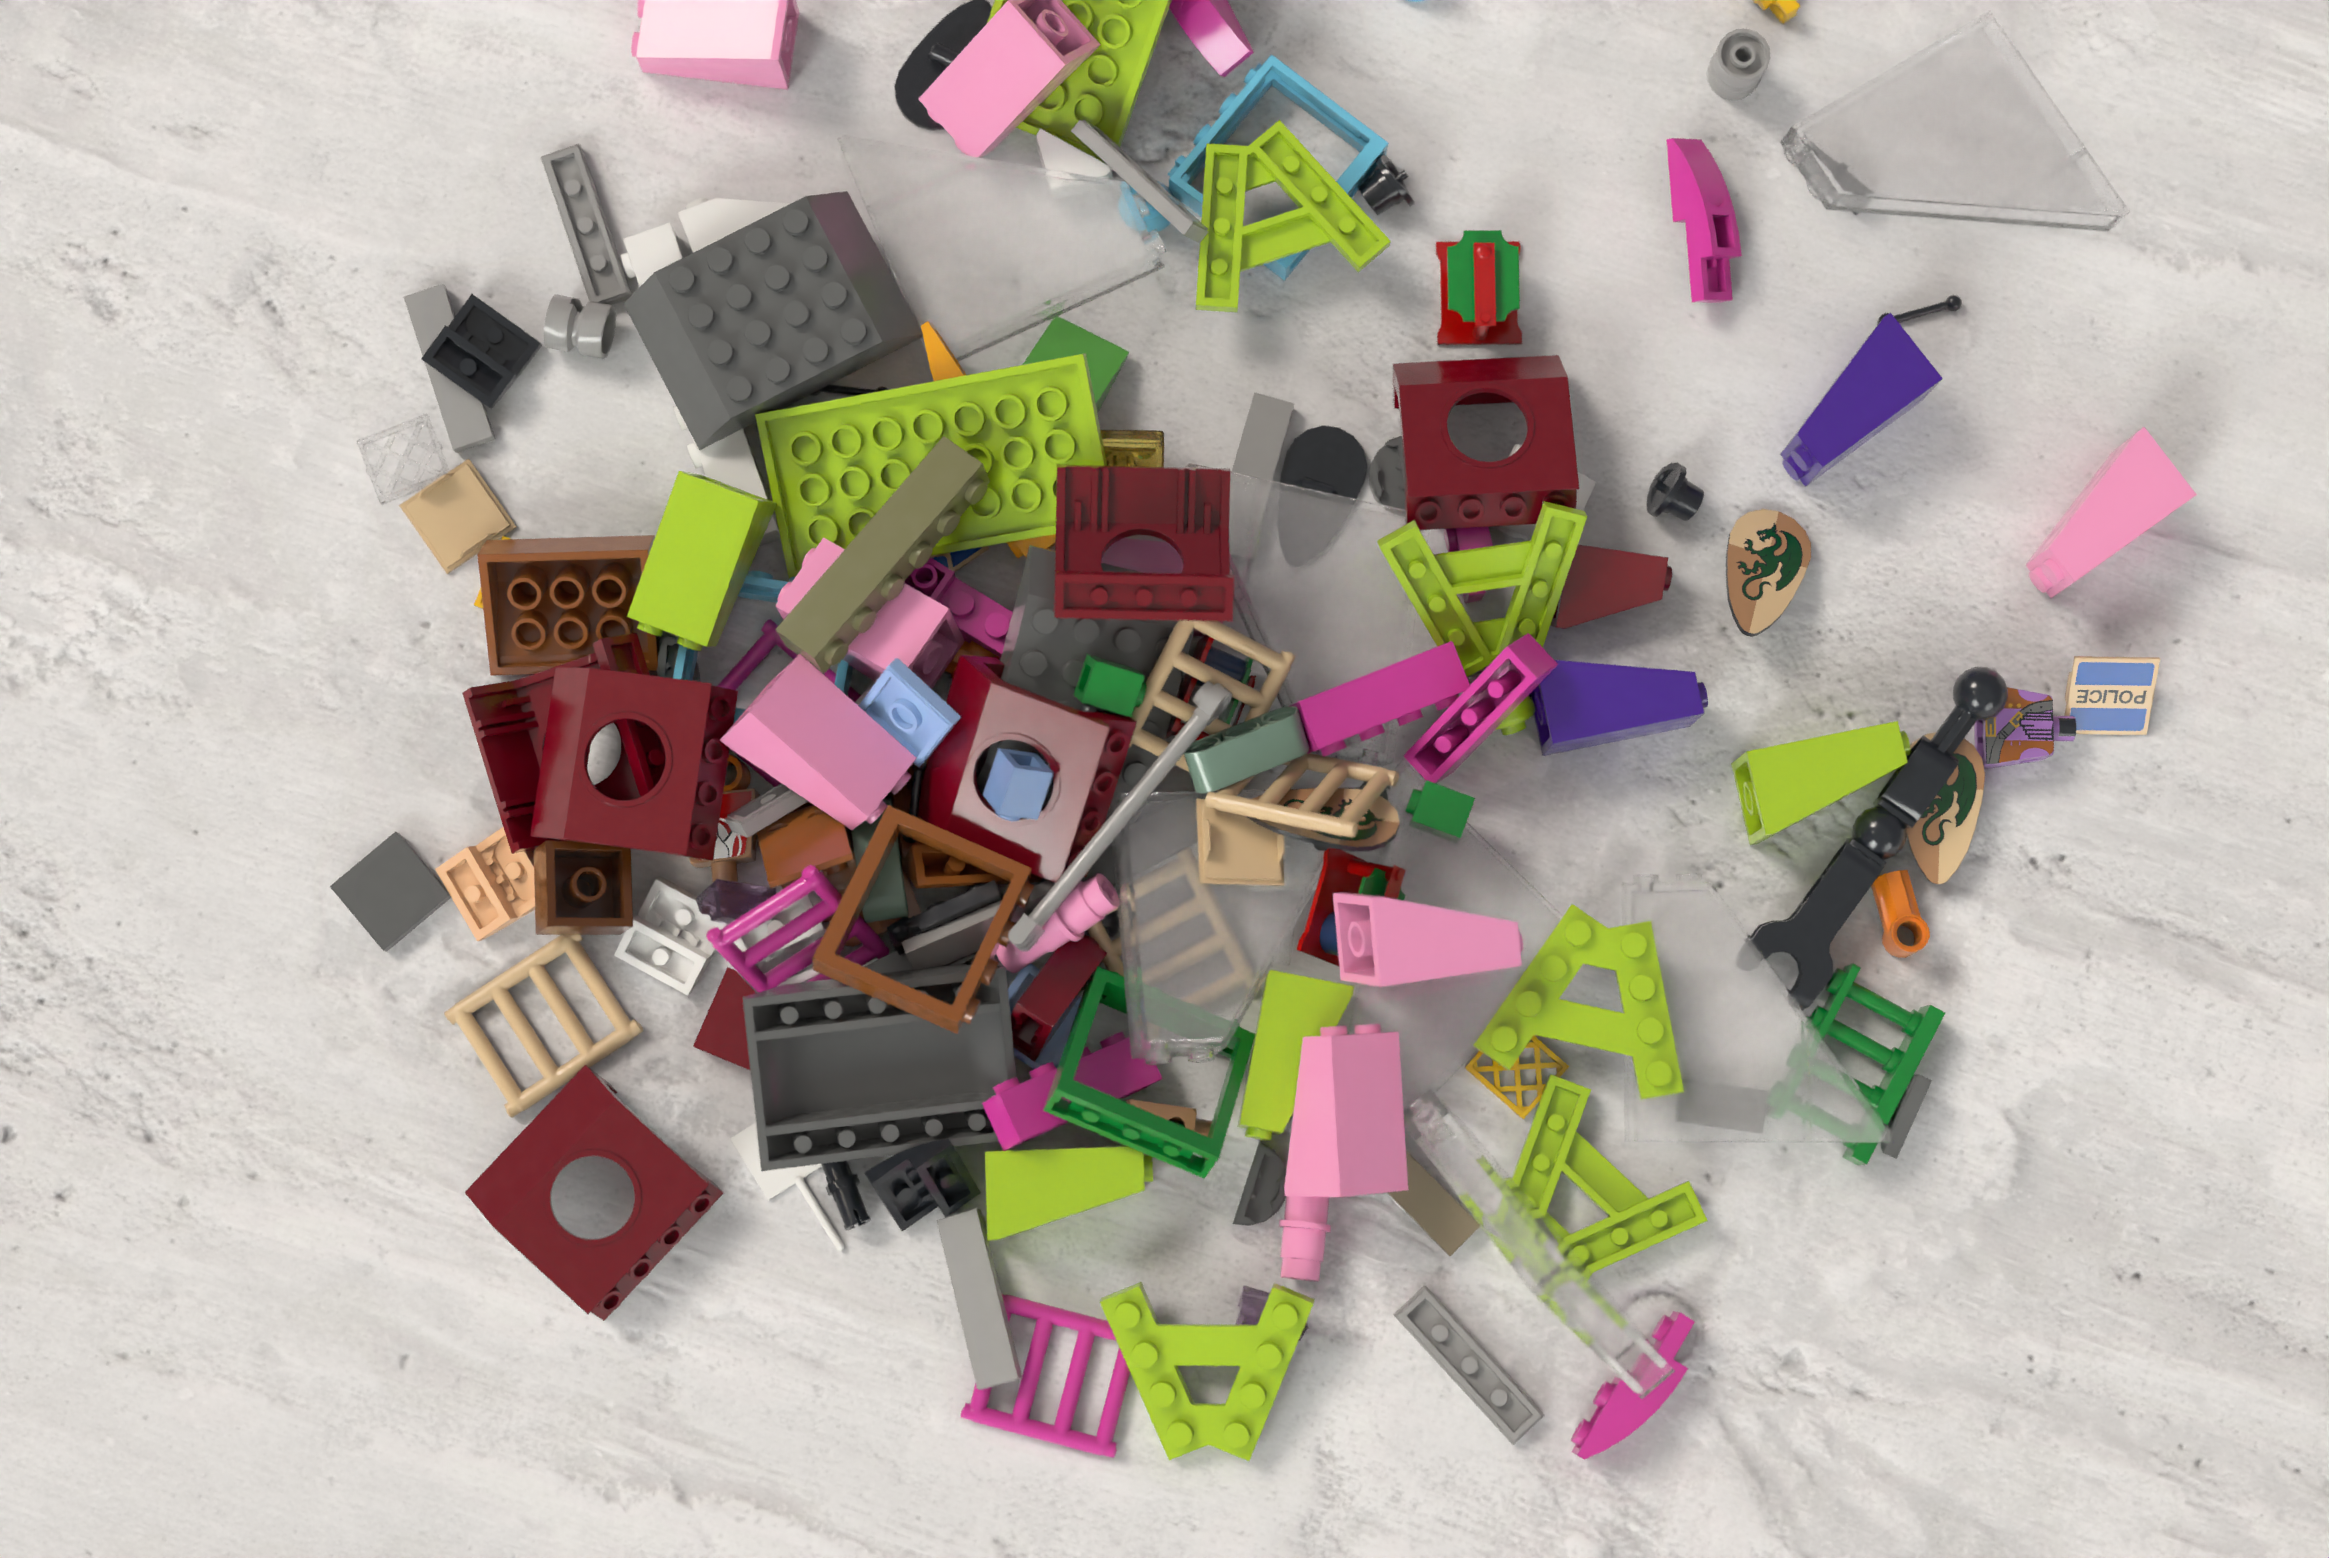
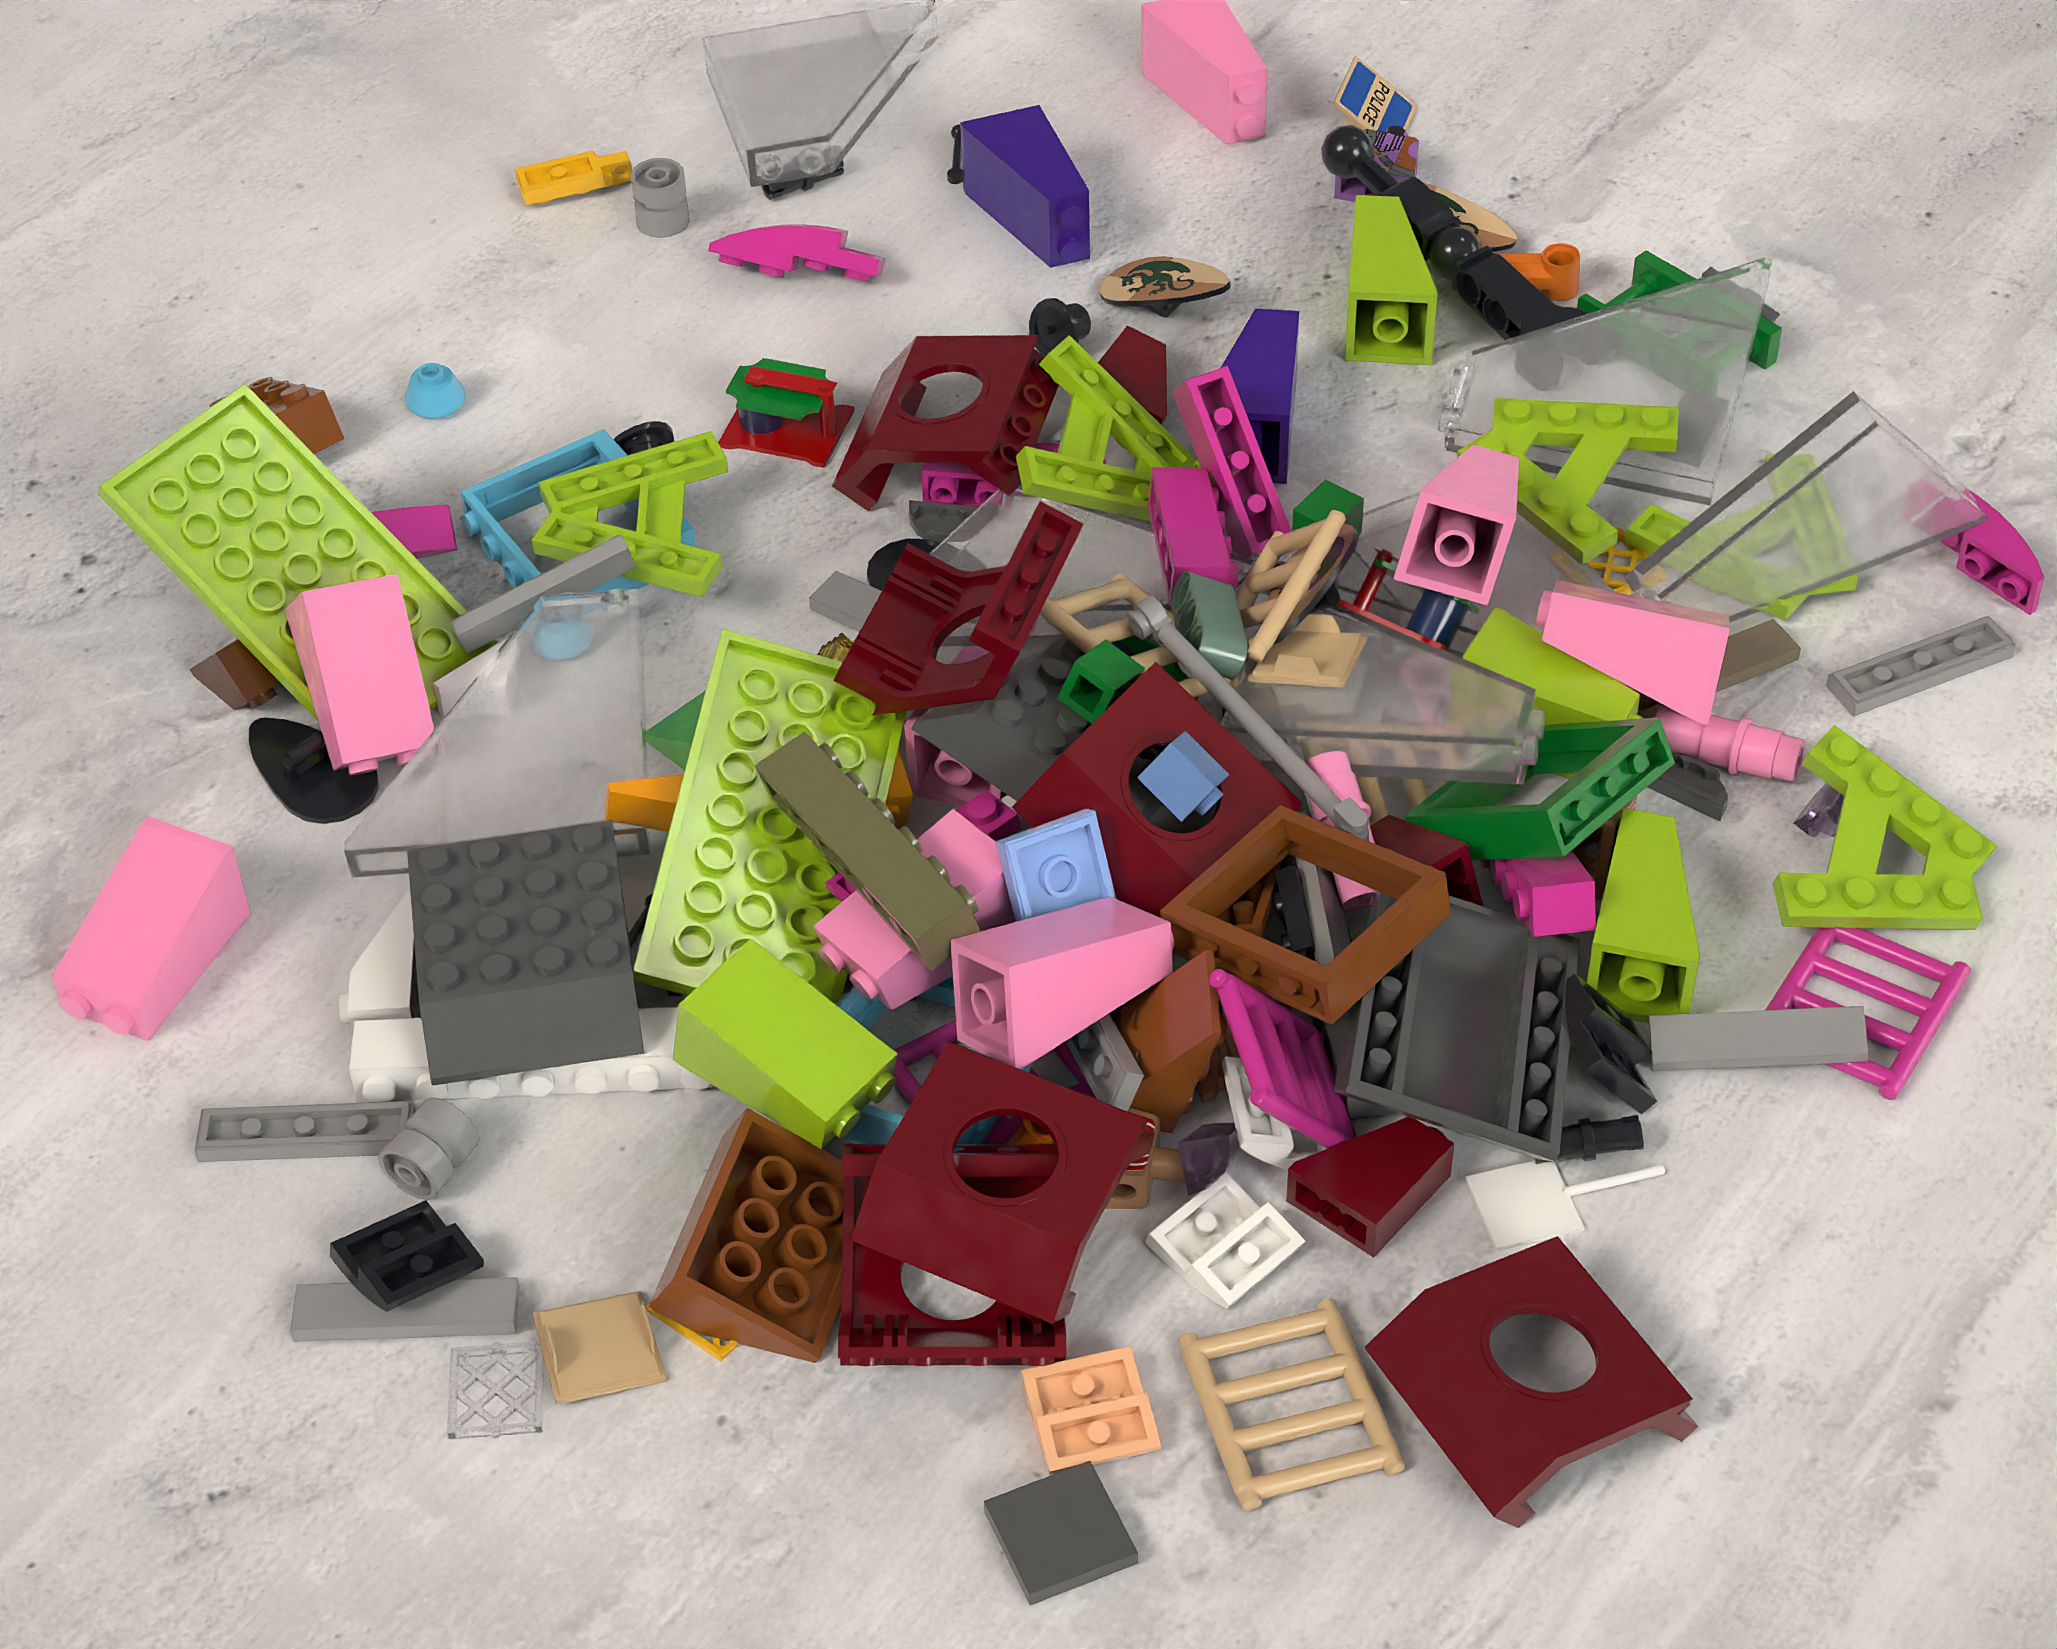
camera: 70 degrees left, 35 degrees down
reddish brown brick [534,841,633,935] -> none

